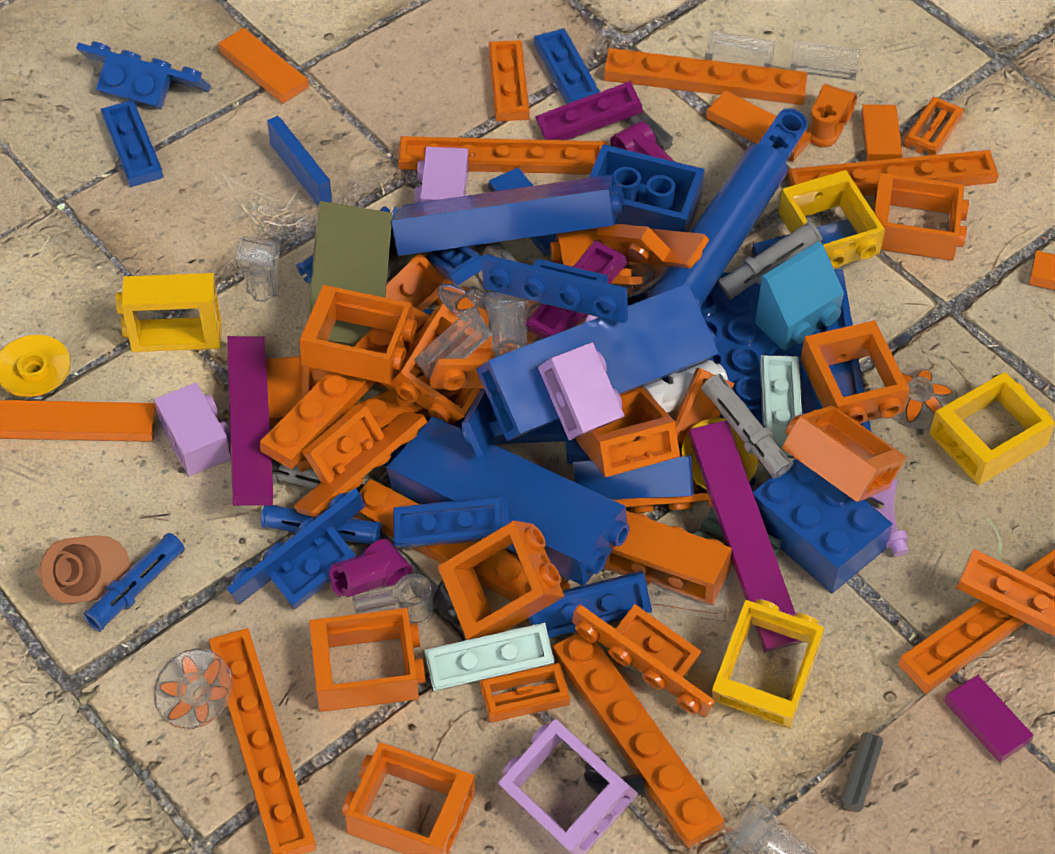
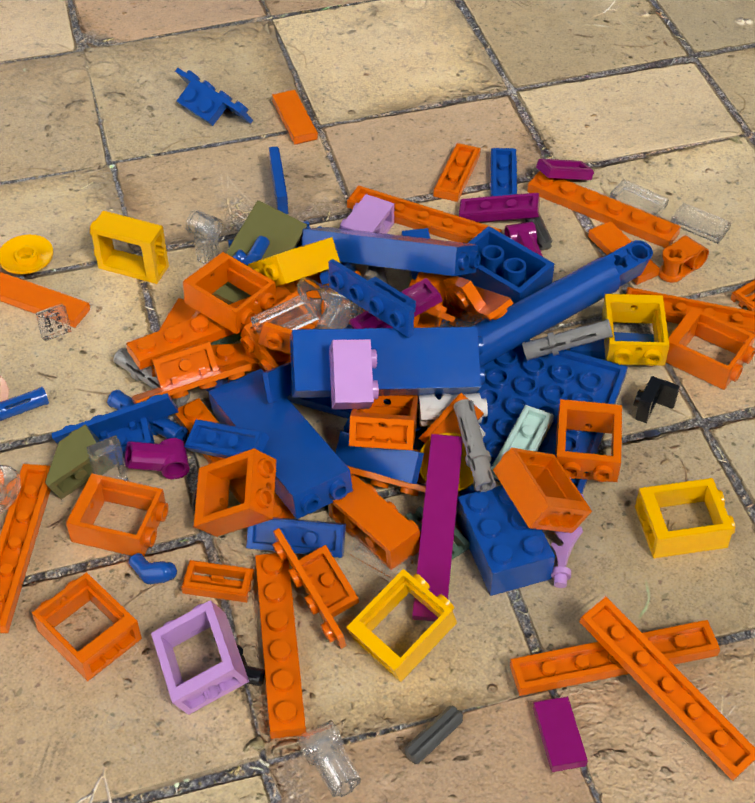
camera: 25 degrees right, 5 degrees down
blue tile [101,100,164,187] -> none
lavender brick [154,382,231,477] -> none
magenta tile [227,336,273,506] -> none
clear piece [352,574,434,625] -> none
light aqua tile [424,623,554,692] -> none
dark azure slope [755,241,844,351] -> none
orange tile [861,104,902,161] -> none
clear dish [882,367,956,429] -> none
none -> clear tile [36,303,72,341]
none -> olive slope [45,424,114,500]
none -> clear tile [86,435,128,481]
none -> blue arm [128,553,177,585]
none -> blue arm [232,236,270,266]
none -> yellow window [248,237,341,286]
none -> magenta tile [536,158,594,180]
none -> black bracket [633,376,680,423]

